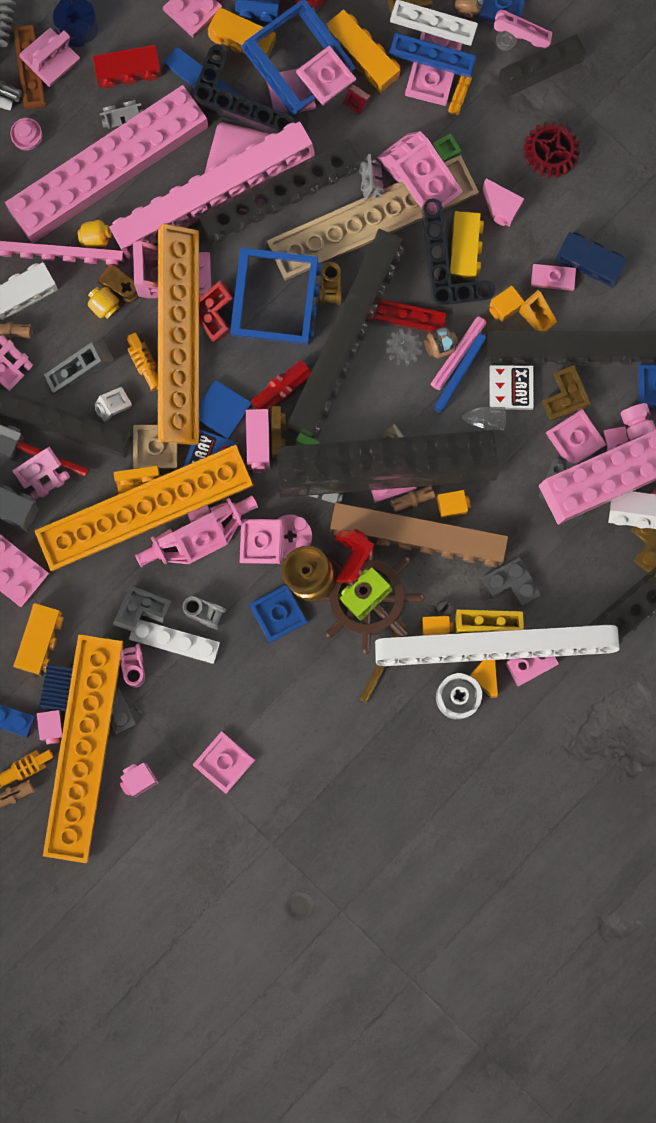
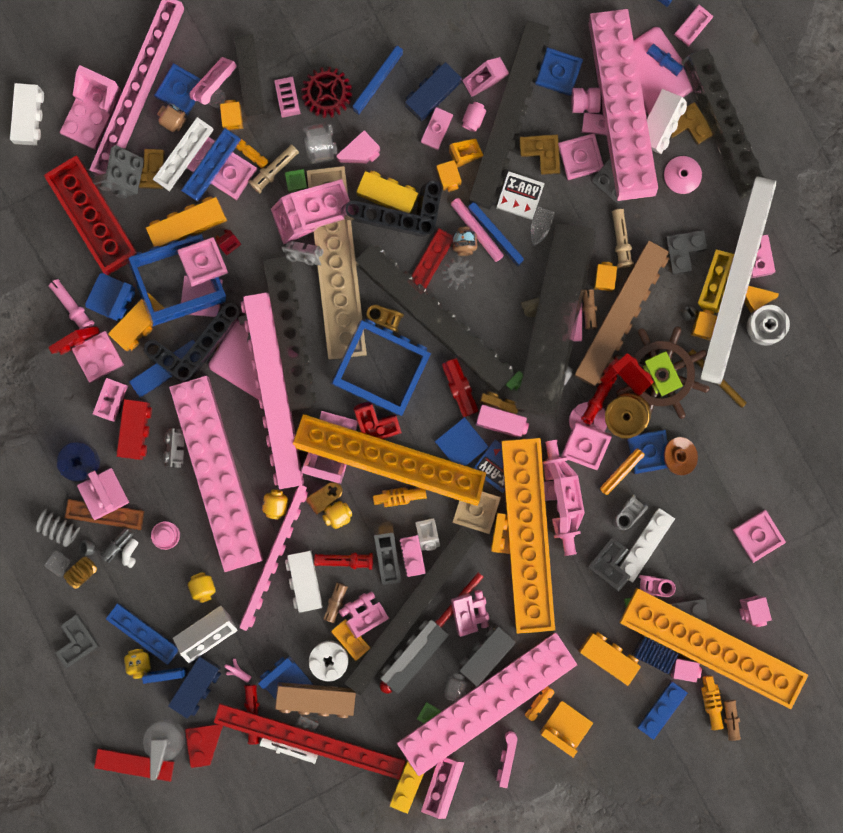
camera: 70 degrees left, 5 degrees up
none -> bright pink brick [93,378,128,422]
none -> light orange brick [220,100,243,130]
none -> tan pin [248,144,299,194]
none -> bright pink slope [274,77,301,118]
none -> clear brick [303,122,337,164]
none -> red pin [314,552,373,570]
none -> blue tile [353,46,403,115]
none -> bright pink brick [400,535,426,577]
none -> bright pink slope [462,57,509,97]
none -> bright pink brick [462,102,486,132]
none -> red pin [581,376,617,424]
none -> light orange axle [600,448,644,495]
none -> tan pin [612,209,634,268]
none -> bright pink dish [664,156,702,194]
none -> dark orange dish [664,437,698,475]

